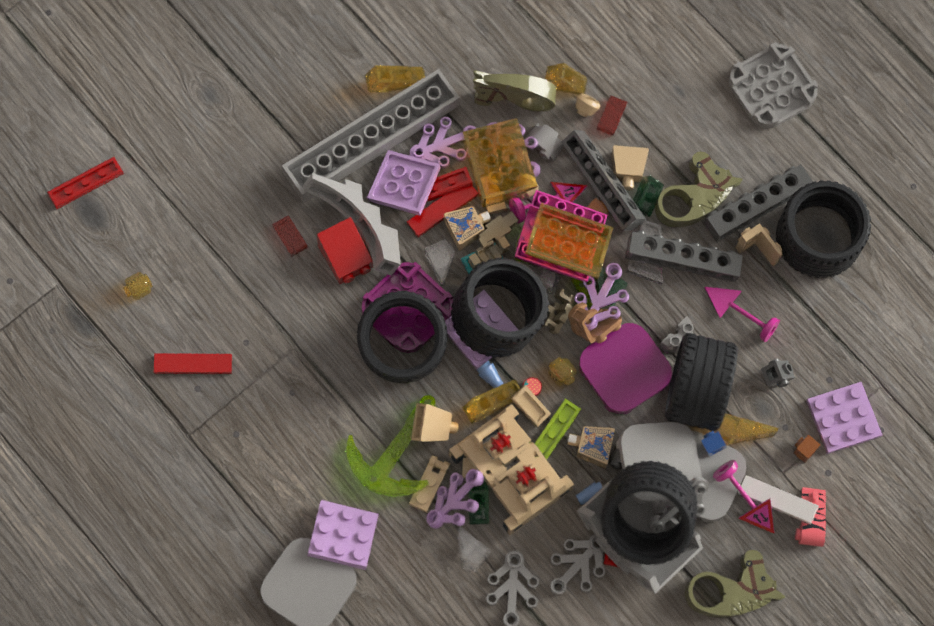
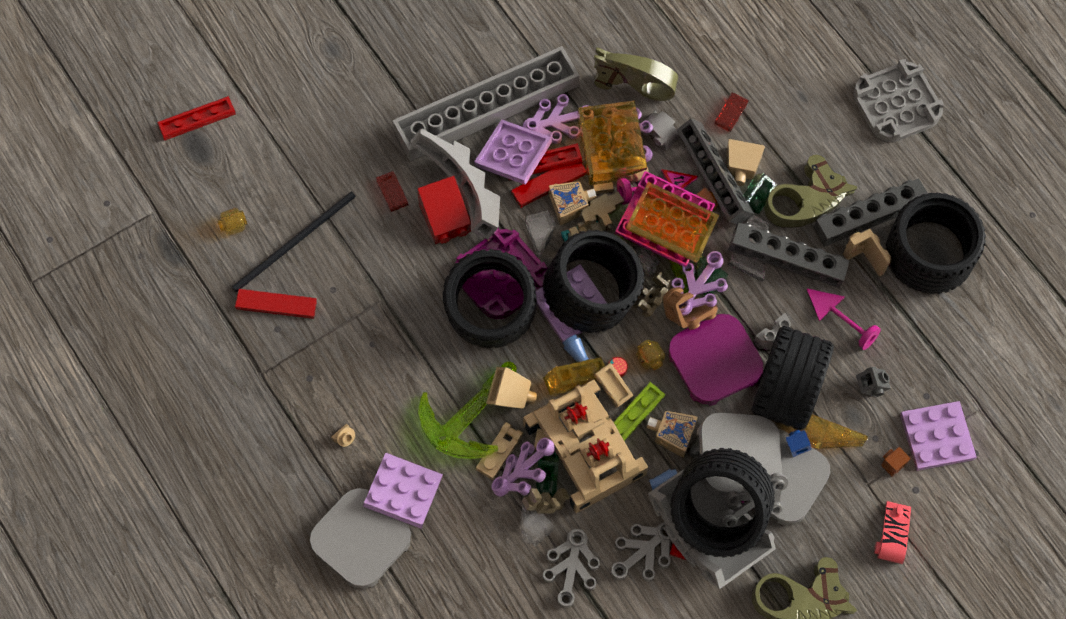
camera: 10 degrees right, 5 degrees down
clear yellow slope [365,65,425,92] -> none
clear yellow slope [545,63,587,95] -> none
tan cone [576,94,600,117] -> none
dark pink piece [713,460,775,533] -> none
white tile [738,475,819,525] -> none
none -> black piece [232,191,356,293]
none -> tan plate [331,424,355,447]
none -> dark tan piece [522,488,570,514]

